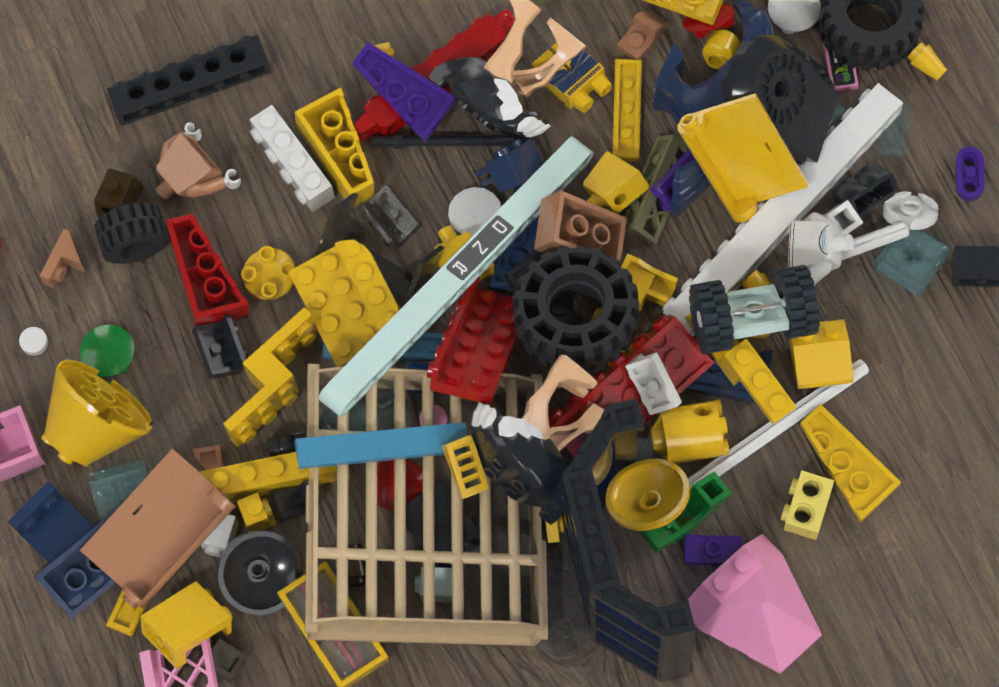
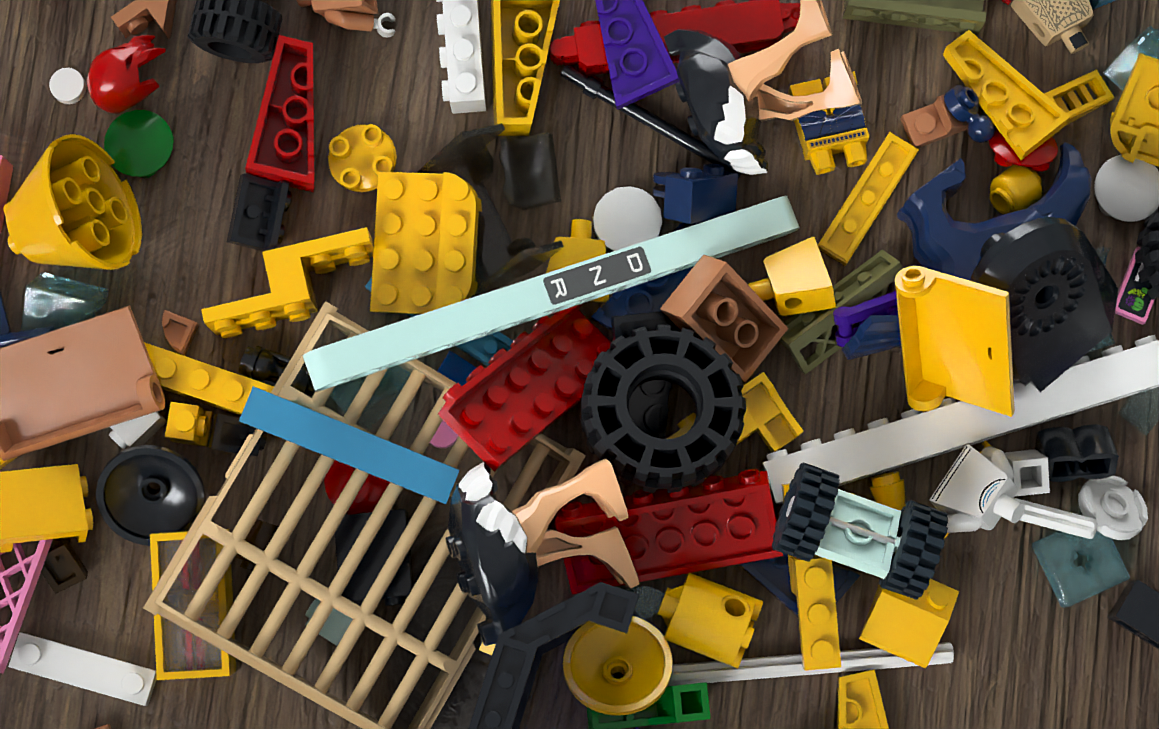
camera: 25 degrees right, 10 degrees up
yellow slope [441,435,489,499] -> none
white bracket [625,352,682,415] -> none
none -> red helmet [87,35,166,114]
none -> dark blue plate [944,85,996,143]

